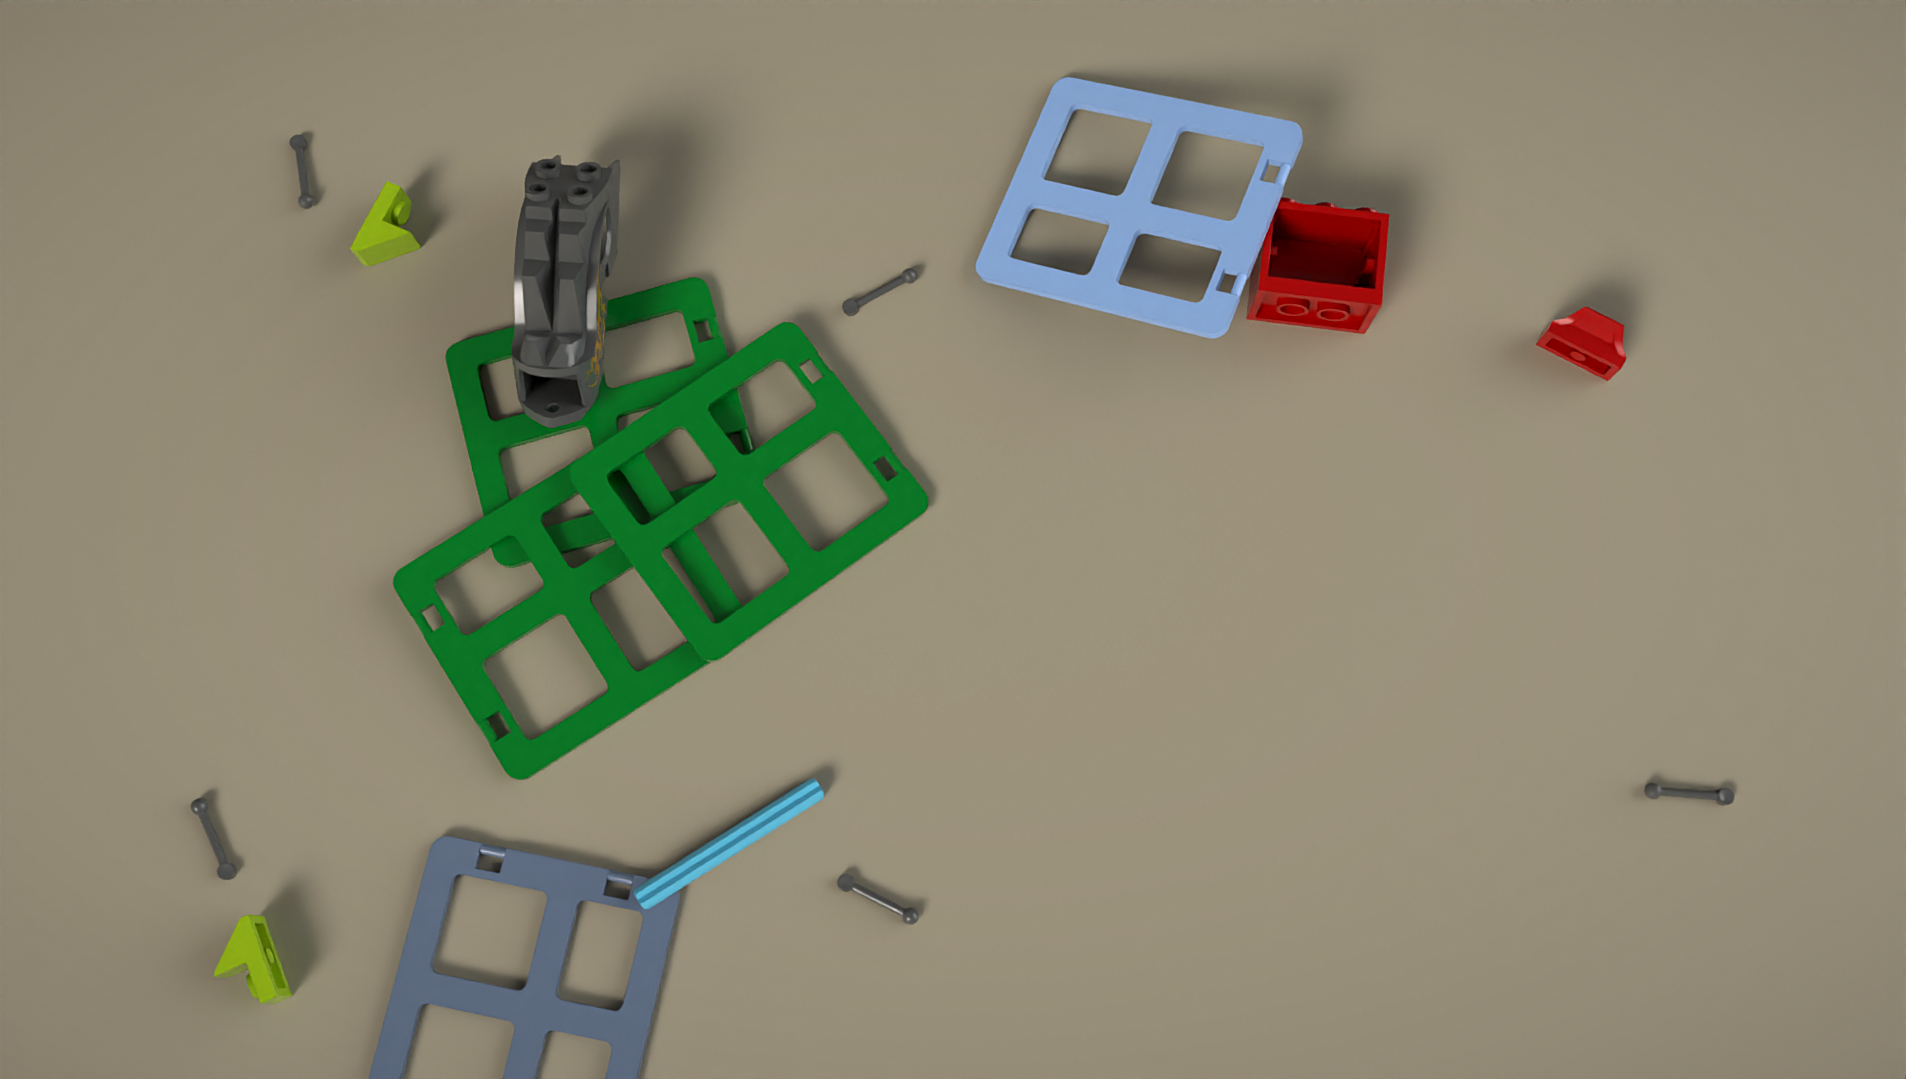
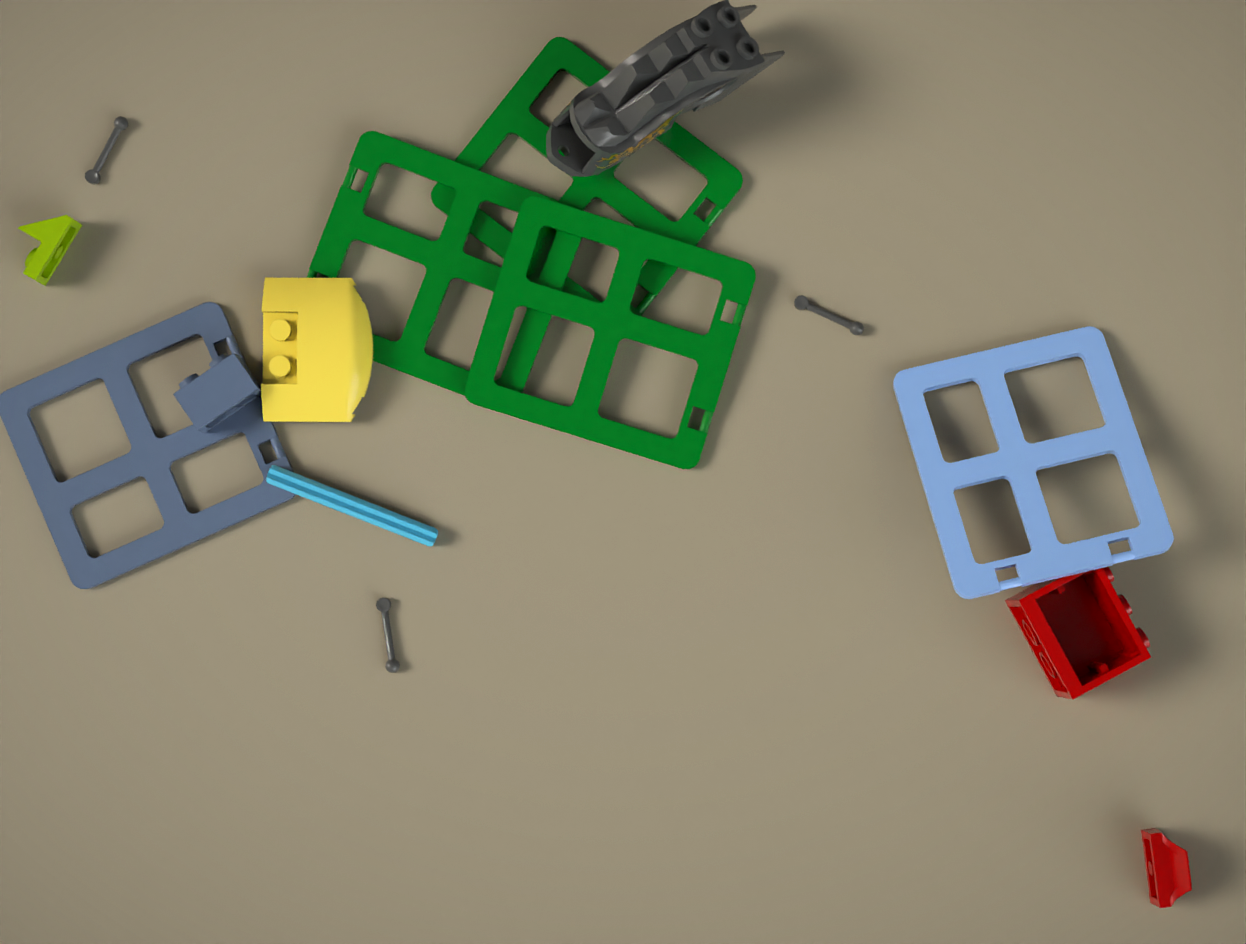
camera: 55 degrees right, 10 degrees up
none -> sand blue brick [173,353,261,433]
none -> light yellow slope [261,277,373,422]

